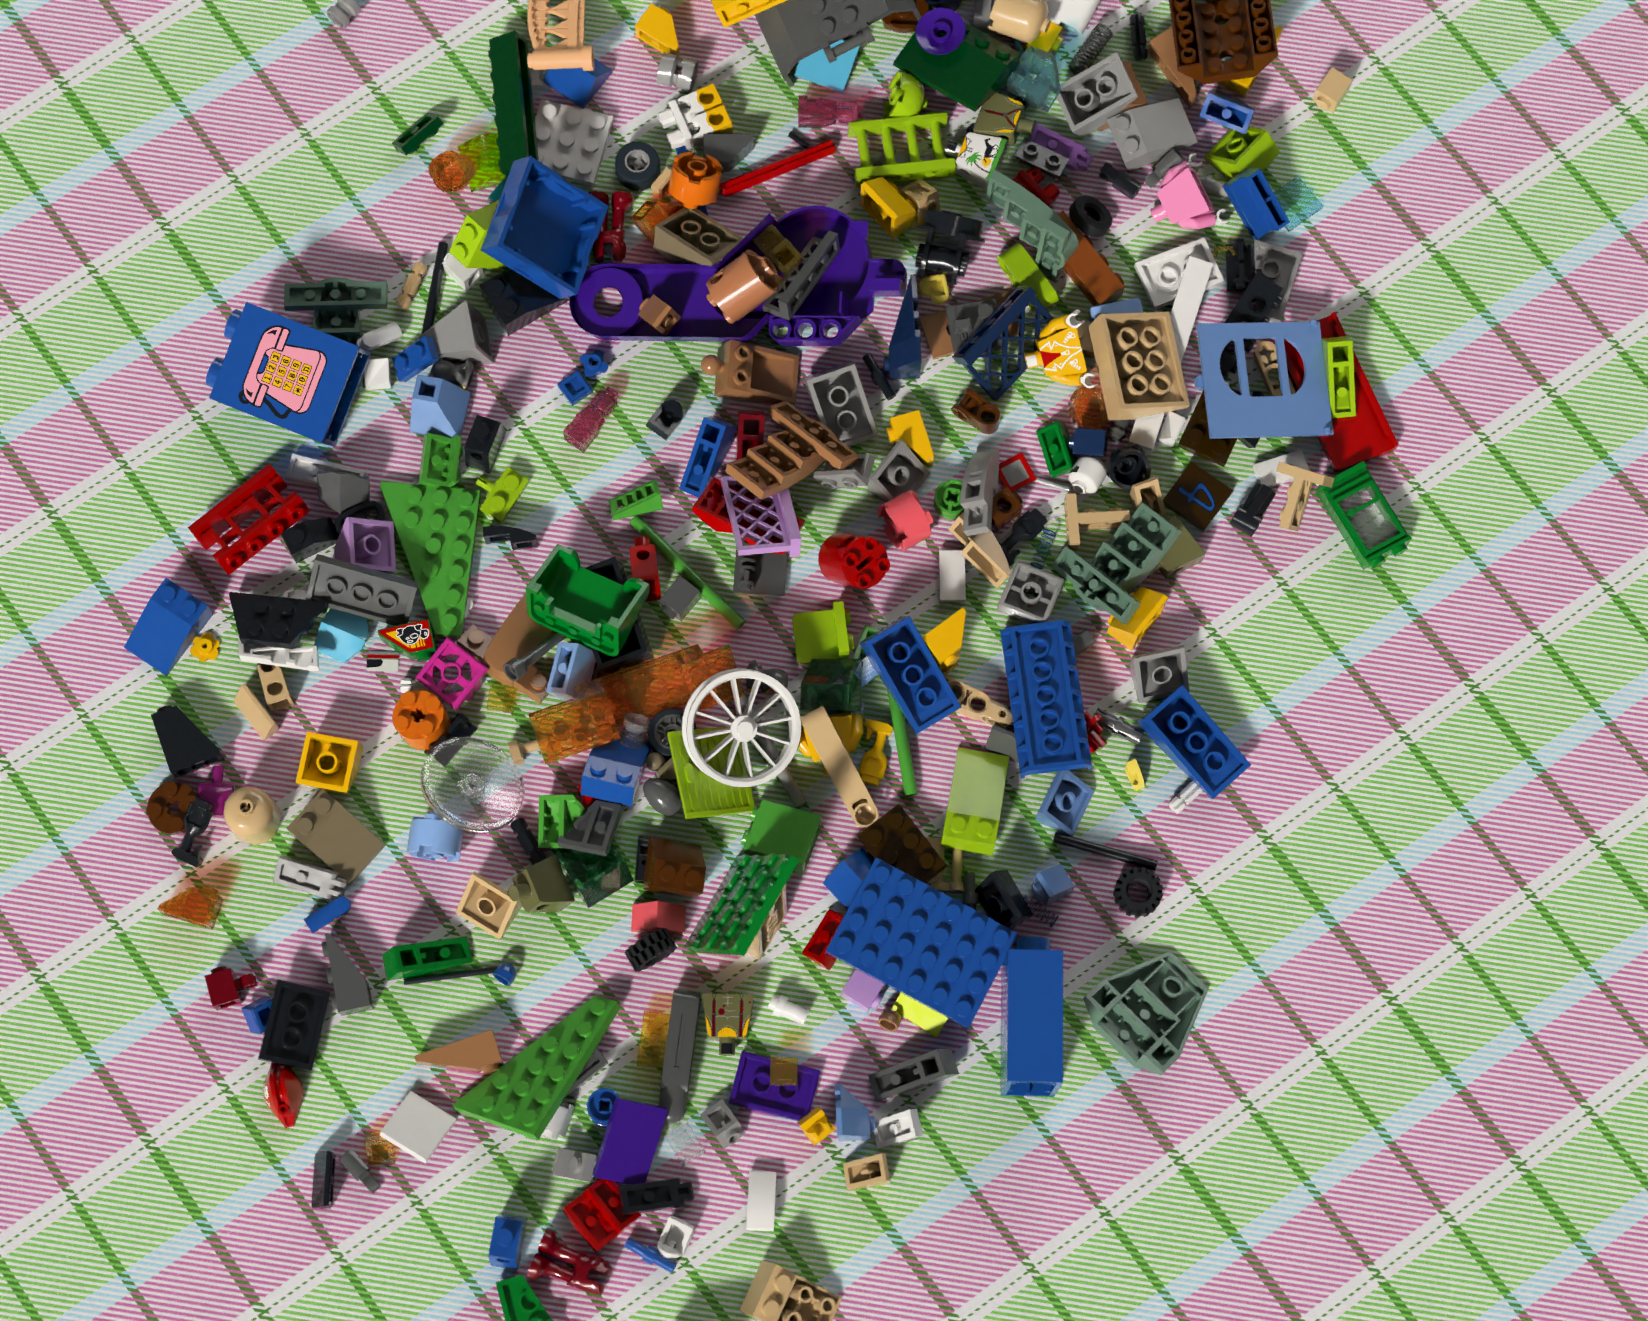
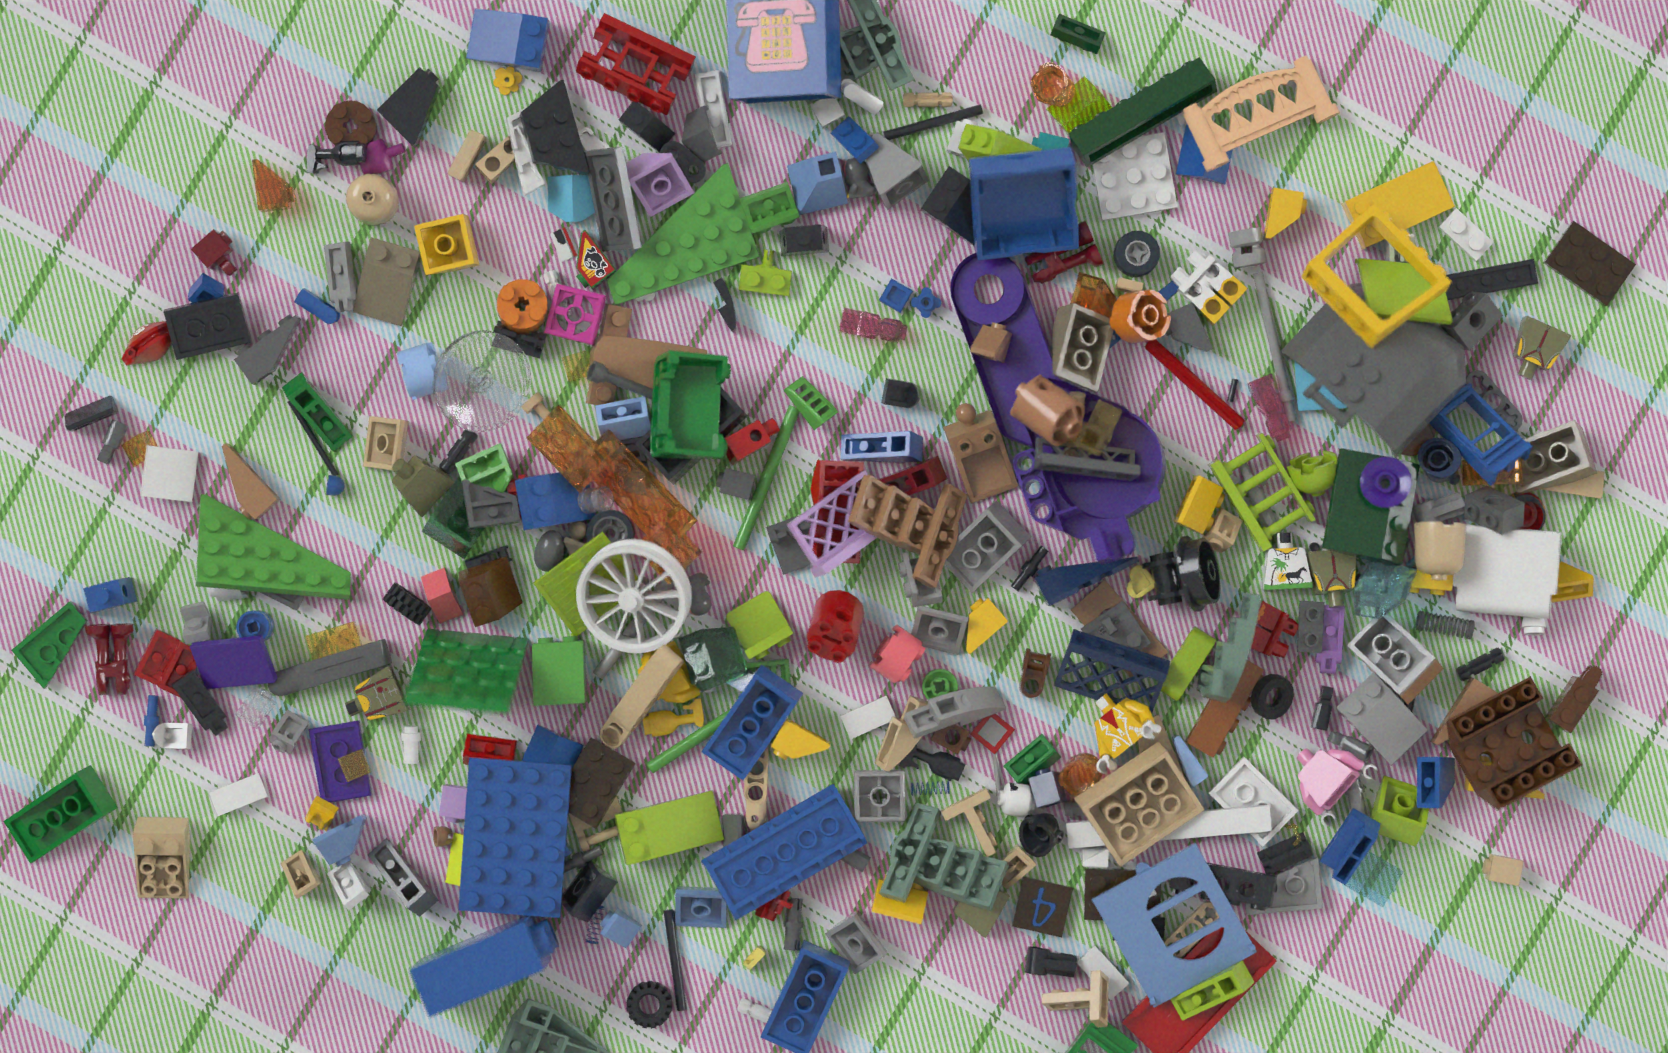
camera: 70 degrees right, 15 degrees up
none -> light grey bar [1253,272,1297,422]

